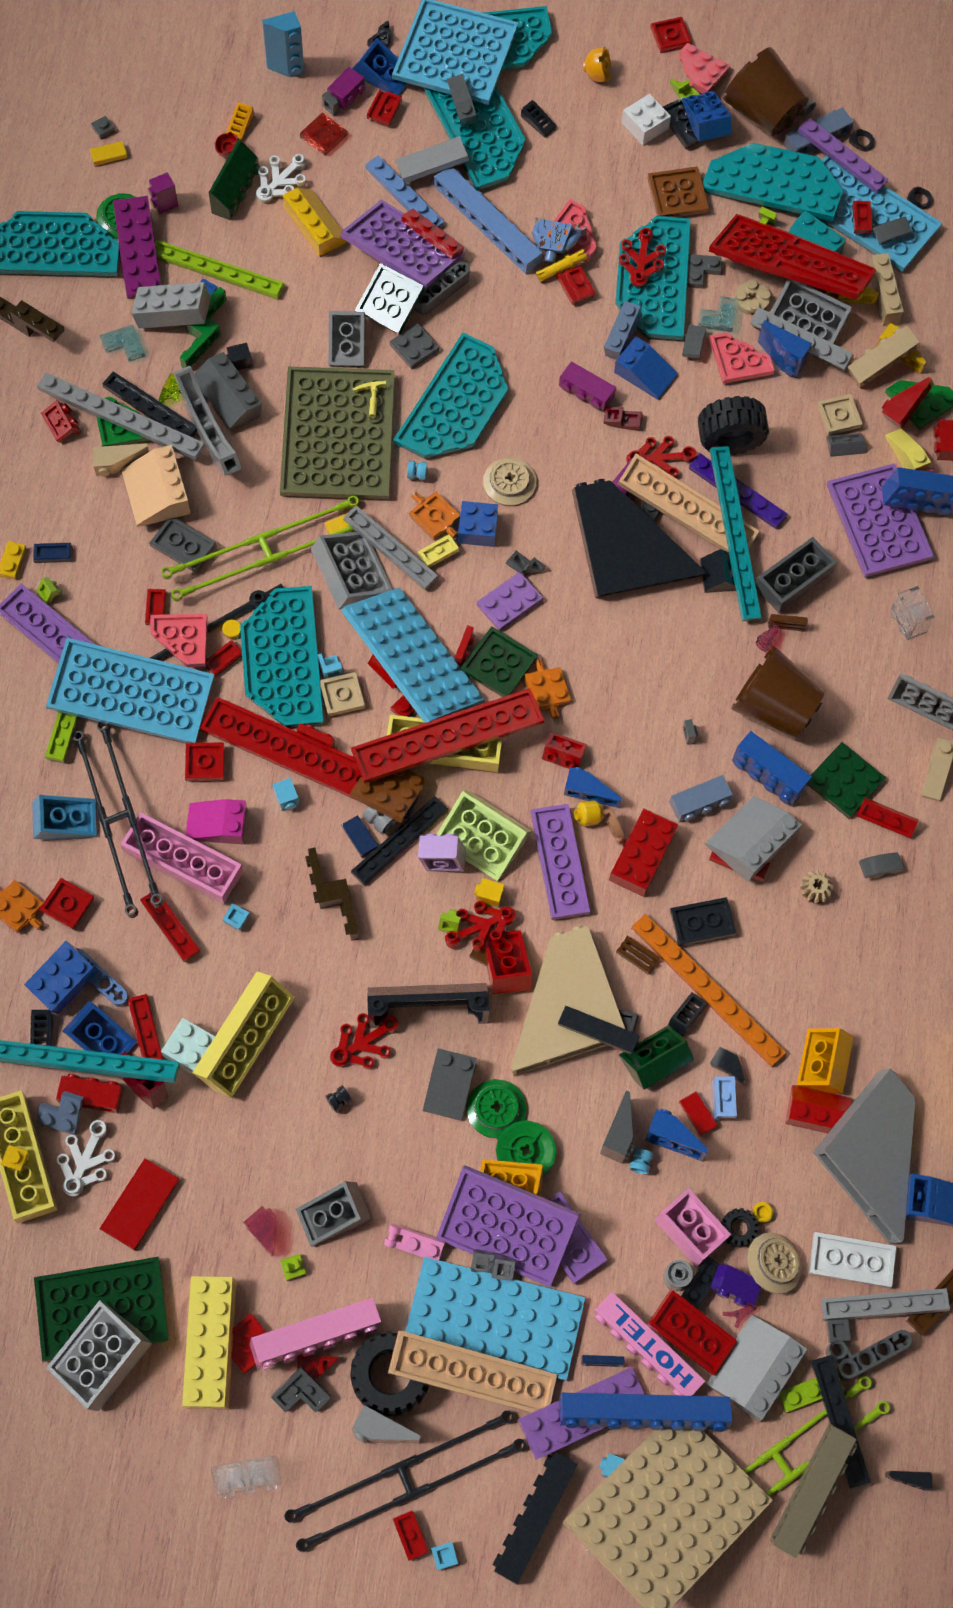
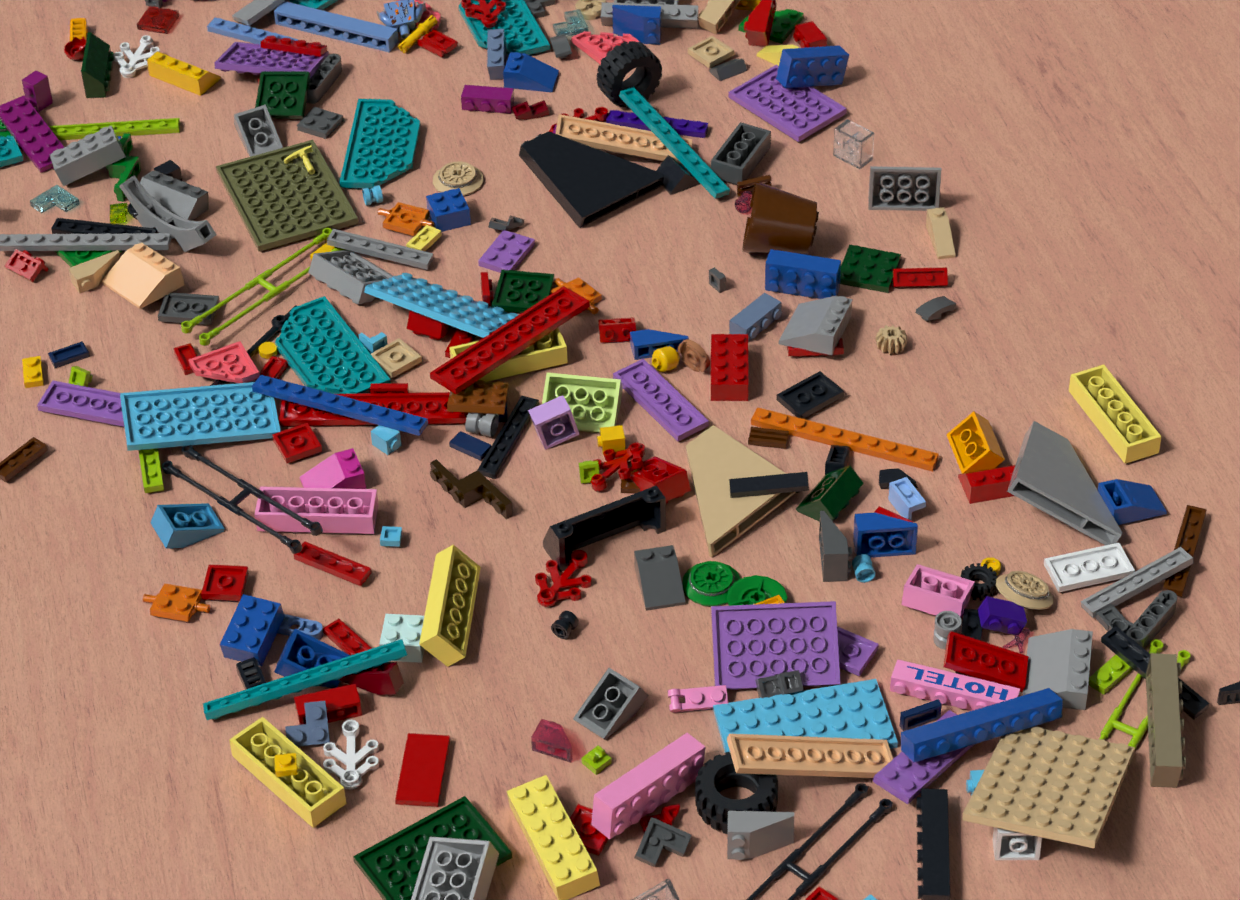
camera: 20 degrees left, 25 degrees down
none -> blue plate [252,375,428,436]

